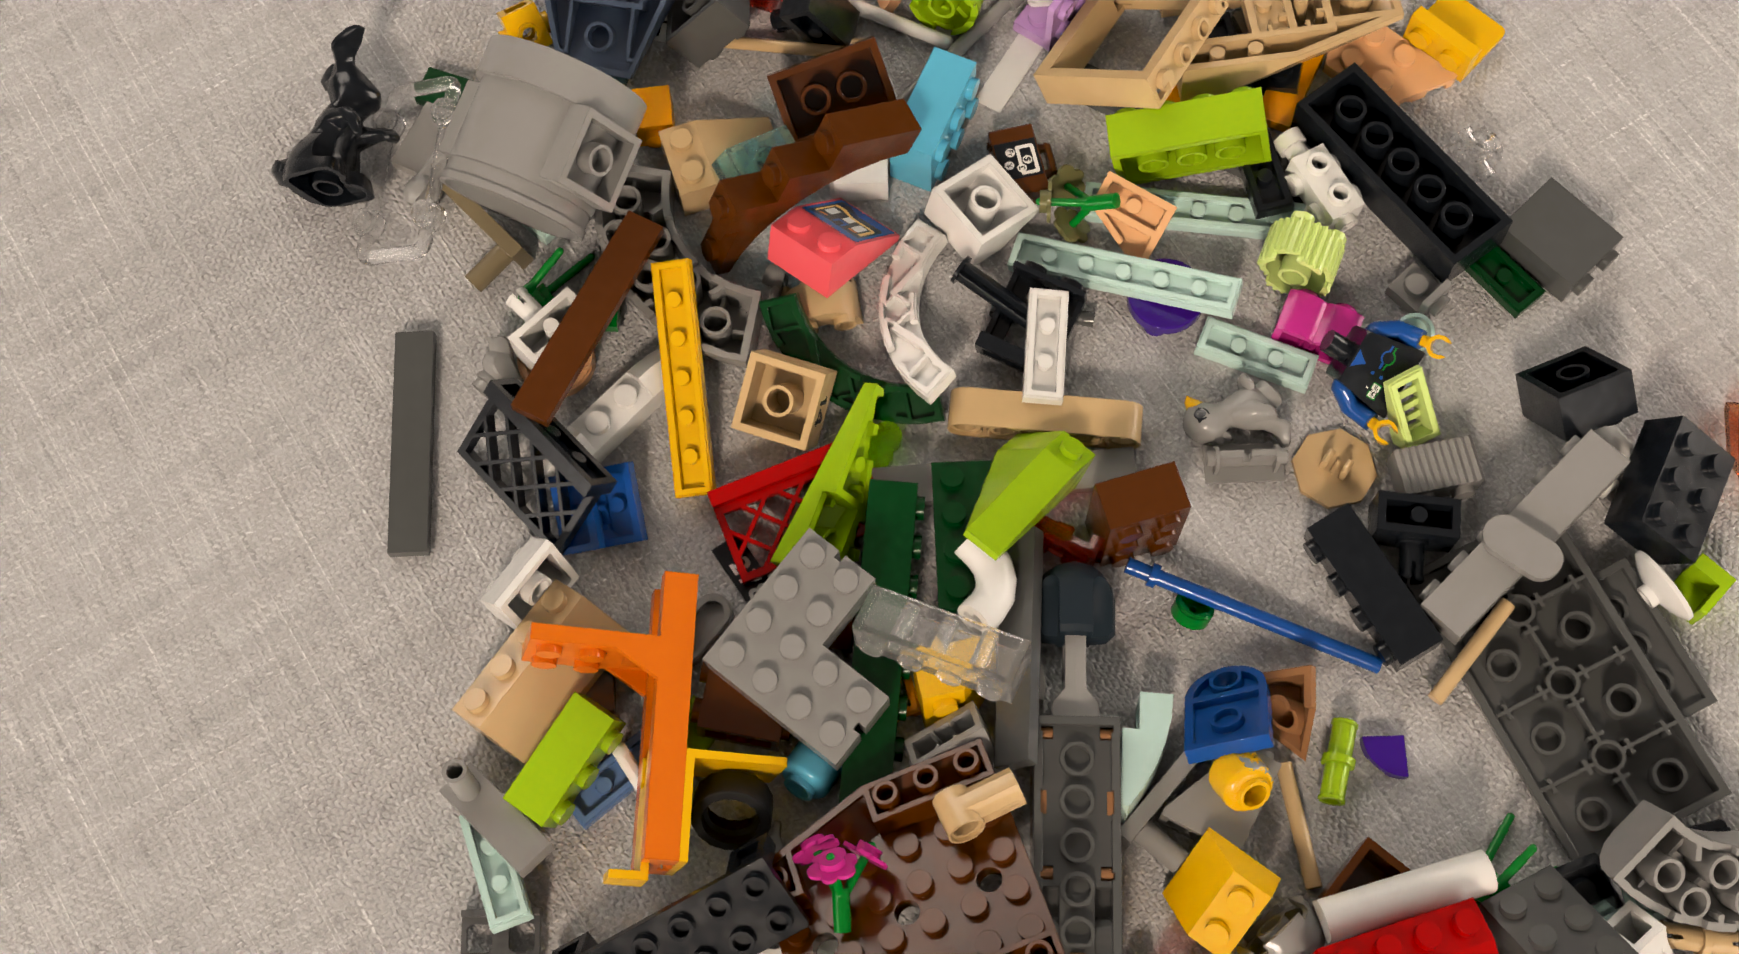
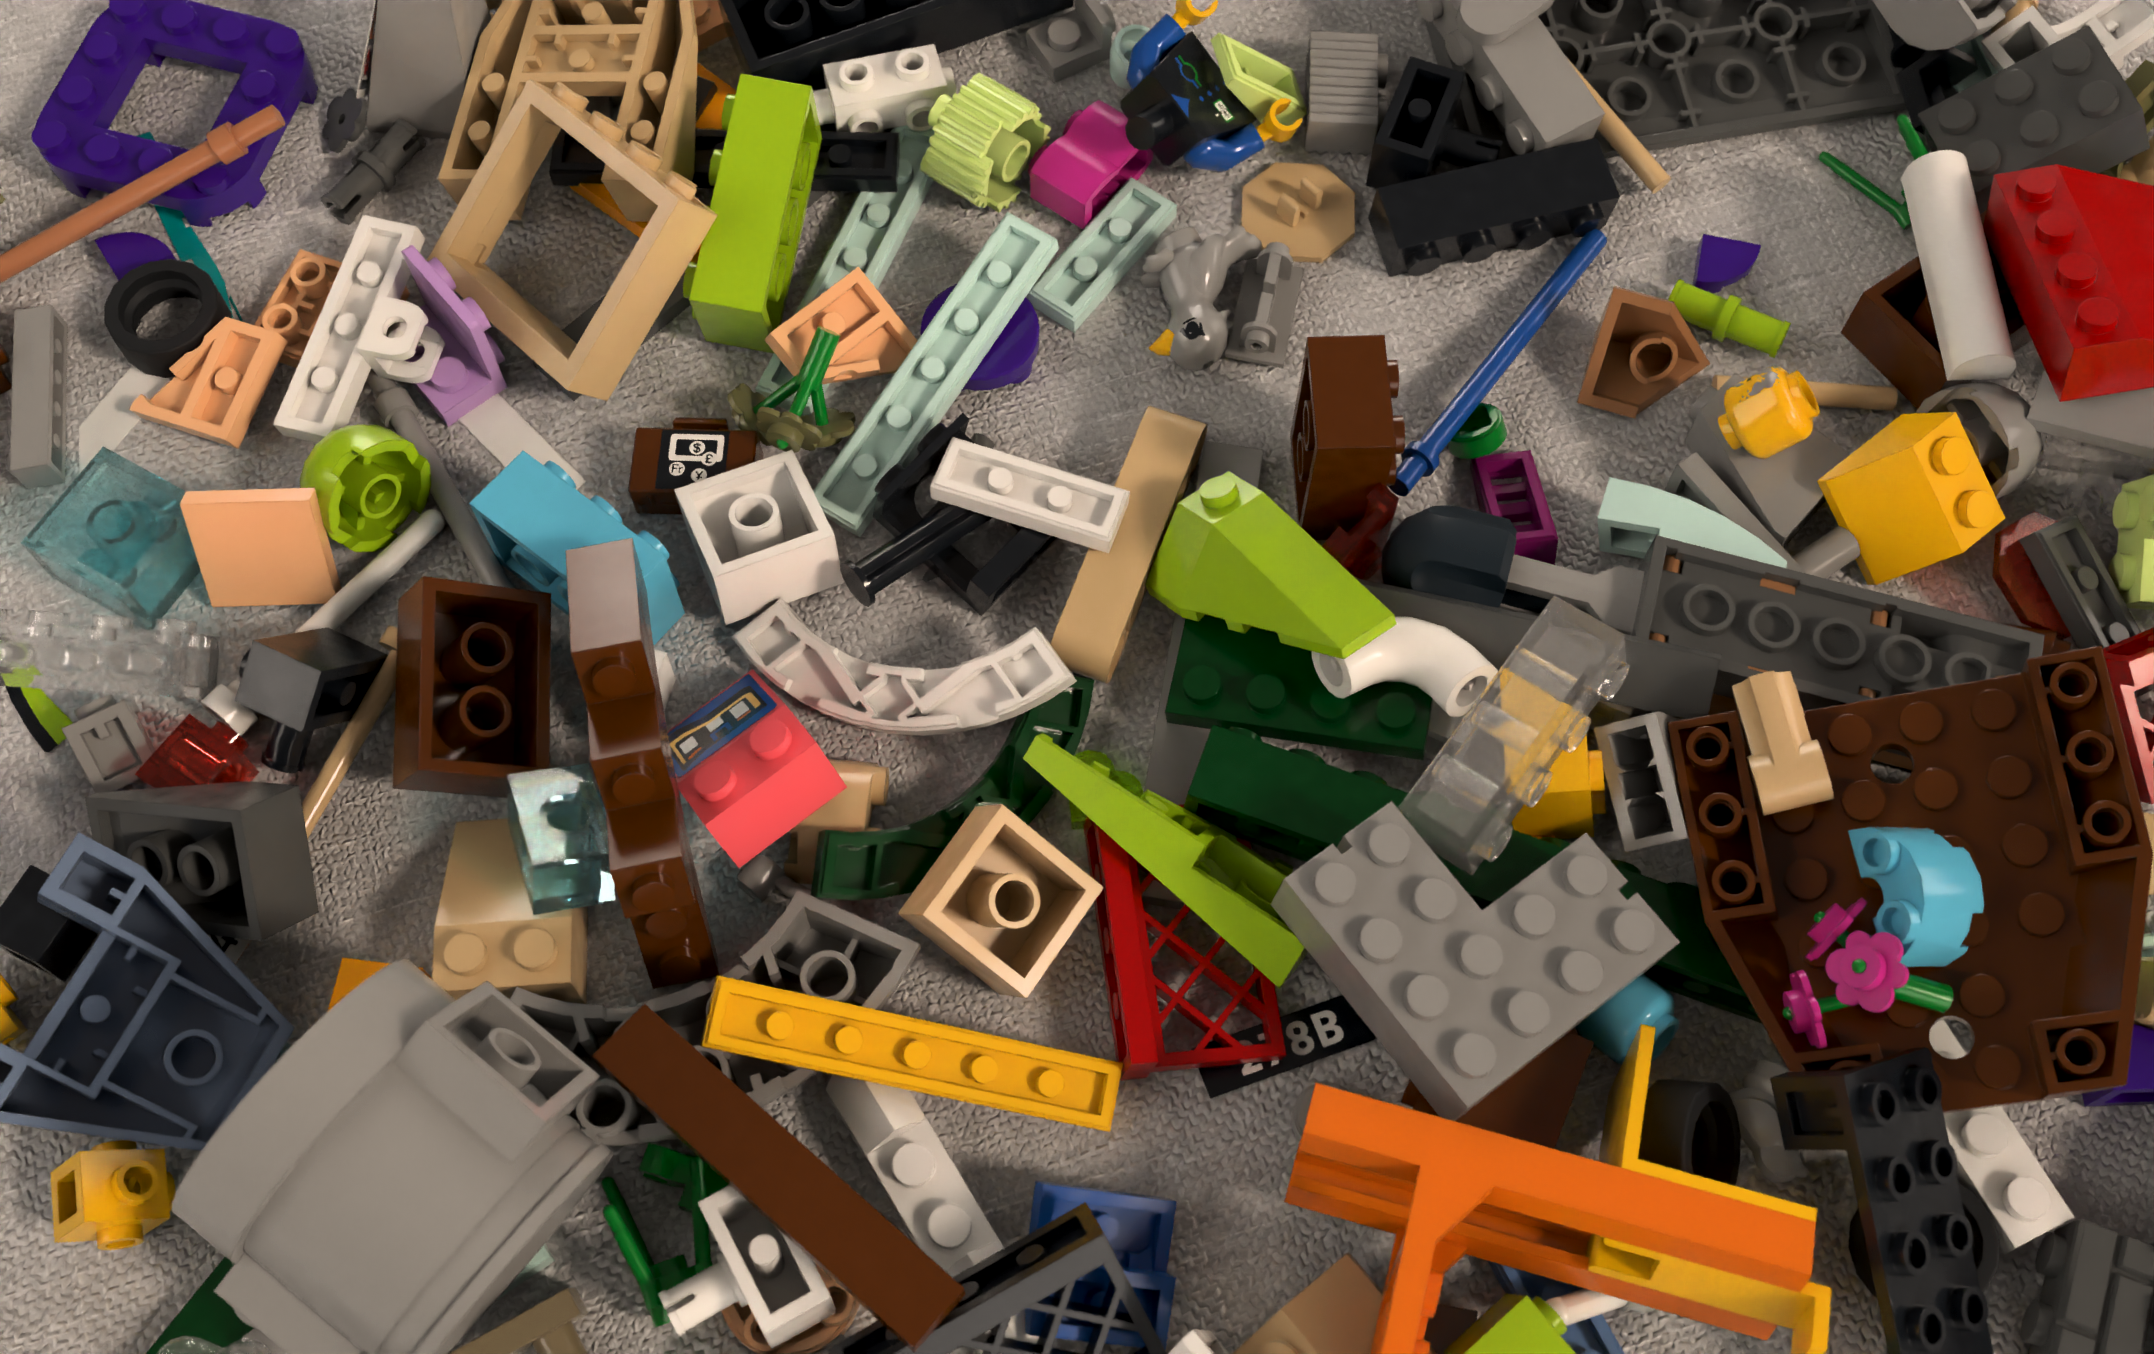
camera: 80 degrees left, 5 degrees down
blue tile [1184,666,1274,764] -> none
none -> magenta slope [1470,450,1559,565]
none -> medium azure cylinder [1848,827,1984,967]

